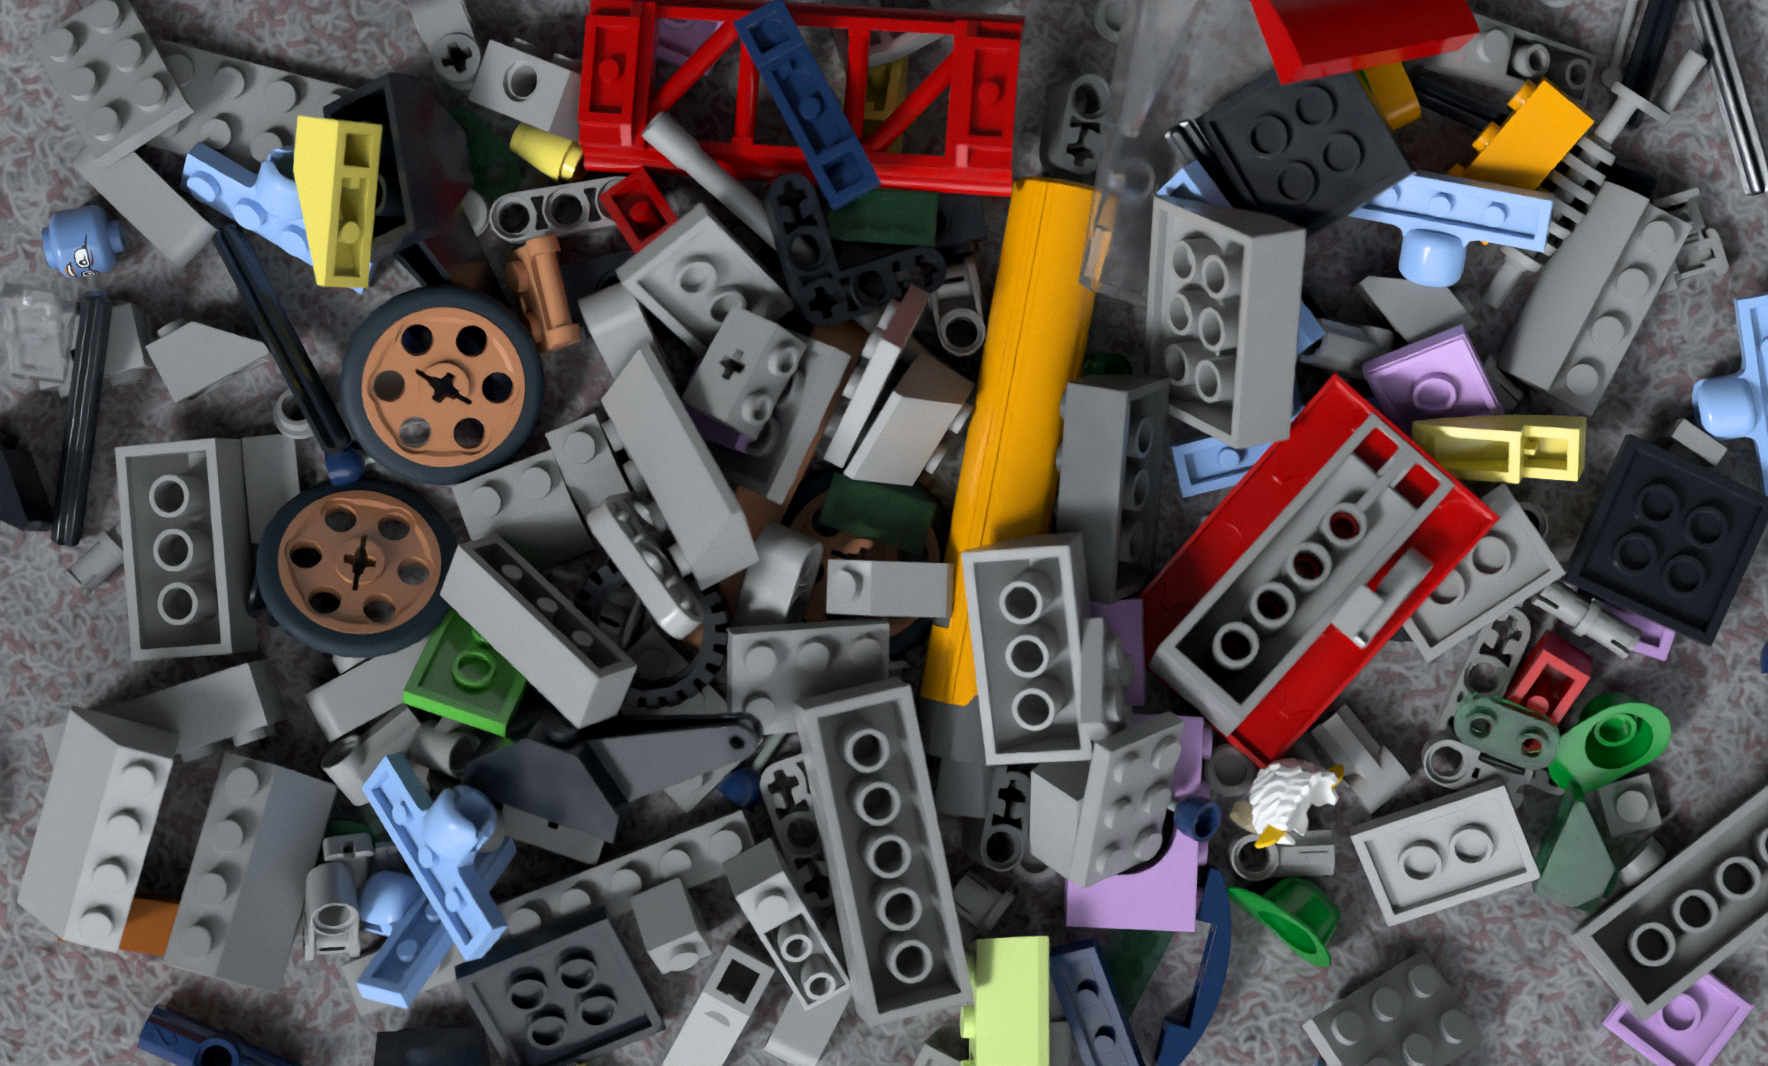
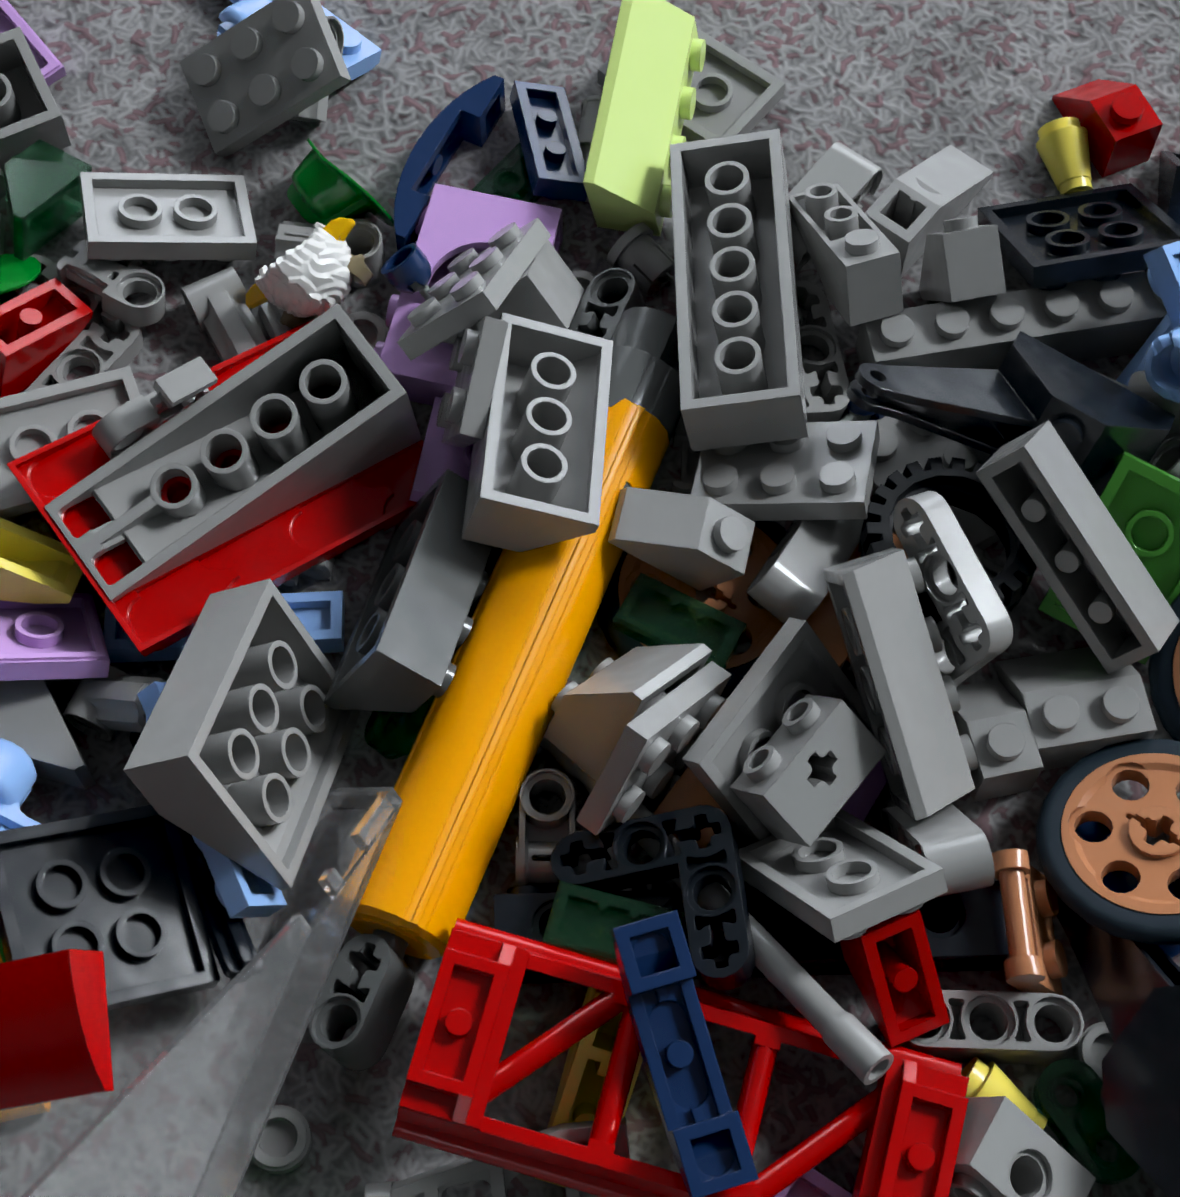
camera: 175 degrees left, 25 degrees down
clear green plate [1454,692,1560,770] -> none

